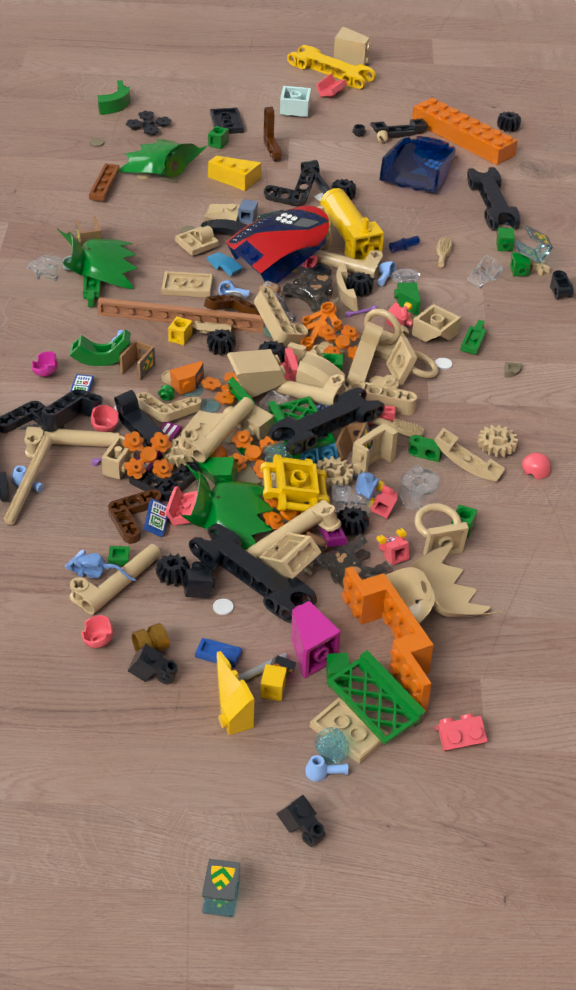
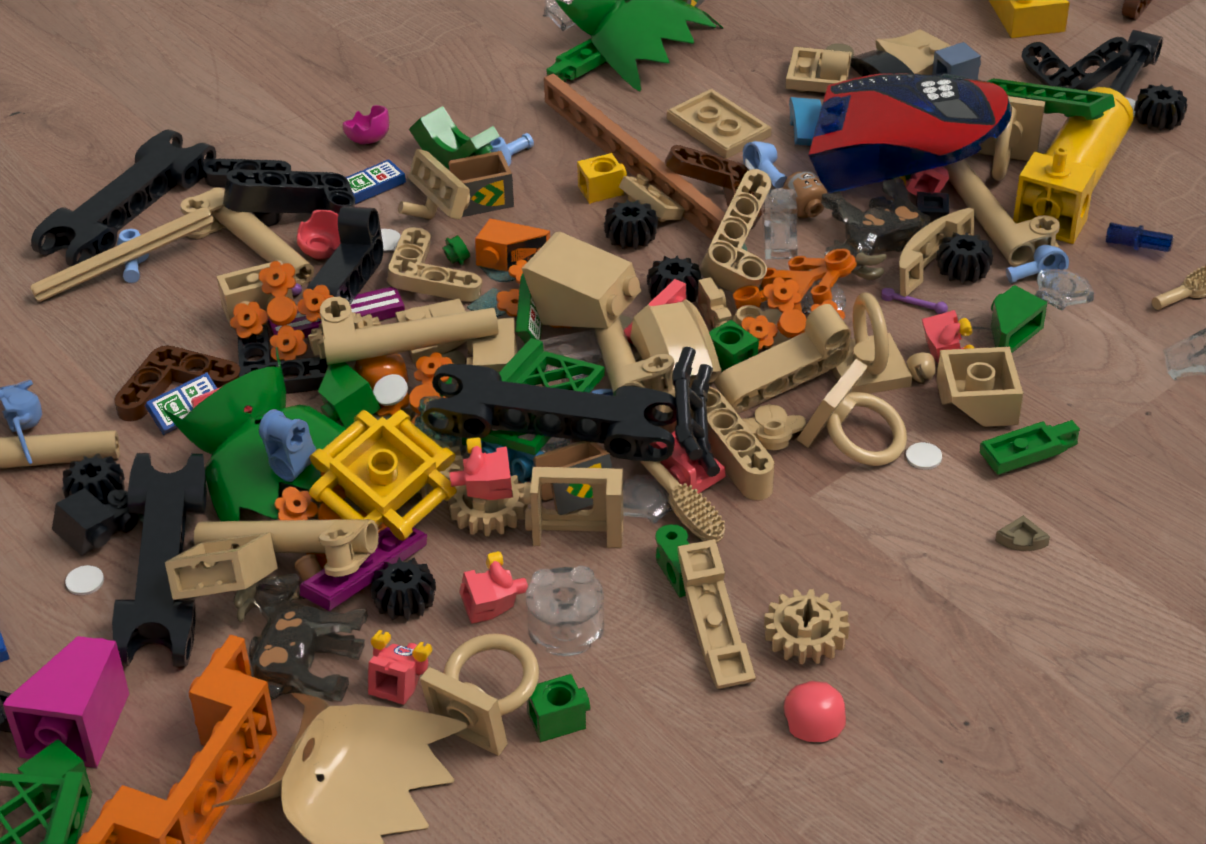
camera: 50 degrees right, 0 degrees up
green plate [108,546,130,566] -> none
clear arch [331,485,371,516] -> none
medium blue animal [353,472,379,499] -> none
none -> medium blue piece [259,409,317,482]
none -> white piece [373,374,408,406]
none -> tan plate [398,149,470,219]
none -> coral piece [449,438,513,500]
none -> black piece [672,347,720,477]
none -> green plate [986,78,1115,120]

